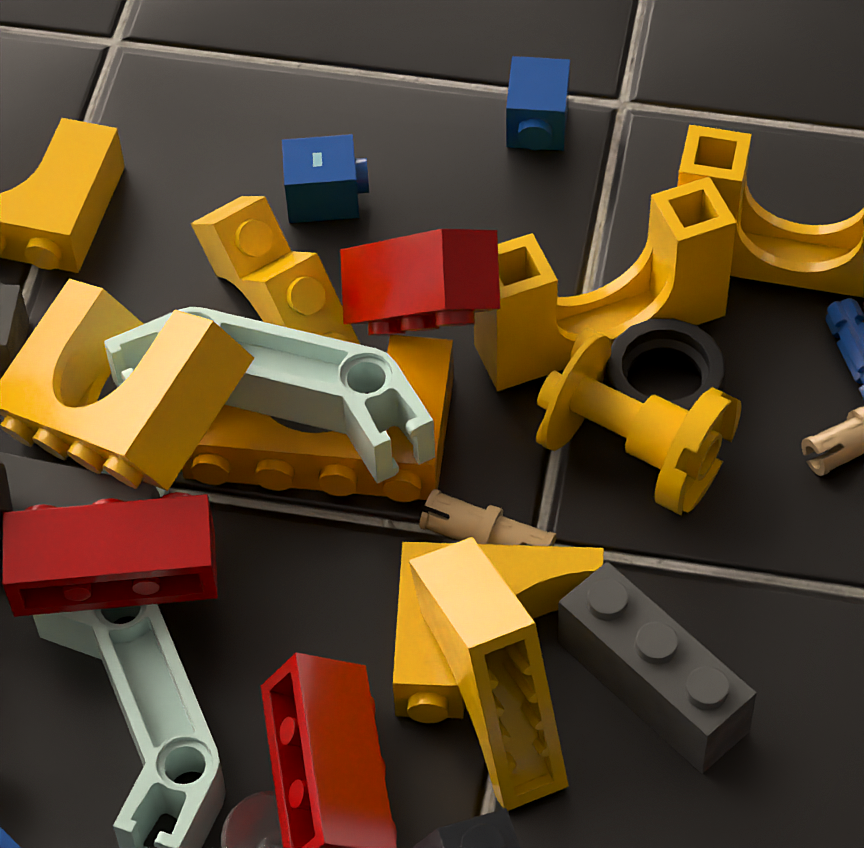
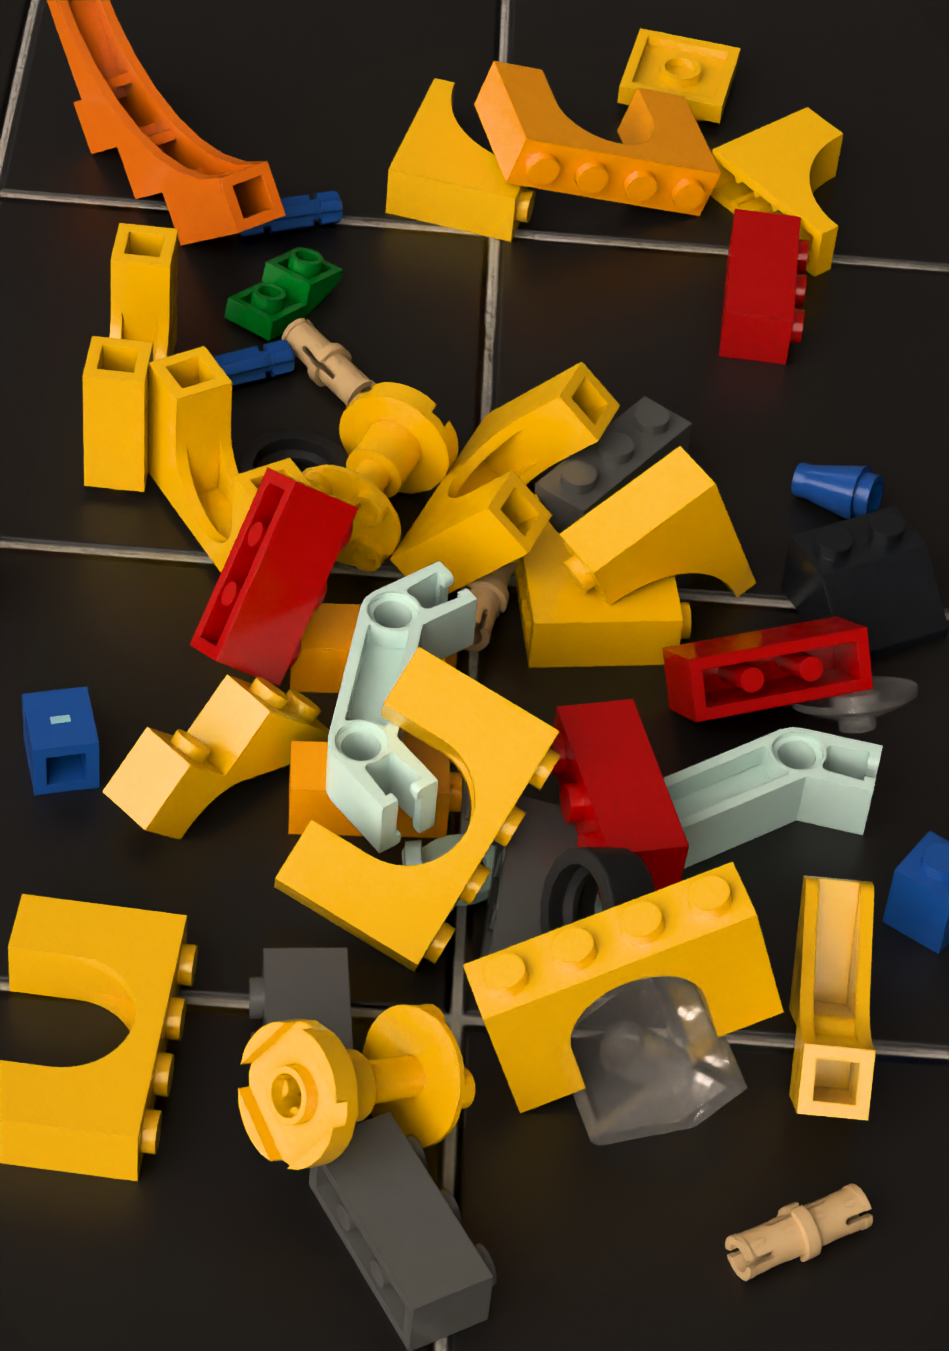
camera: 105 degrees left, 10 degrees down
none -> yellow arch [390,362,620,594]

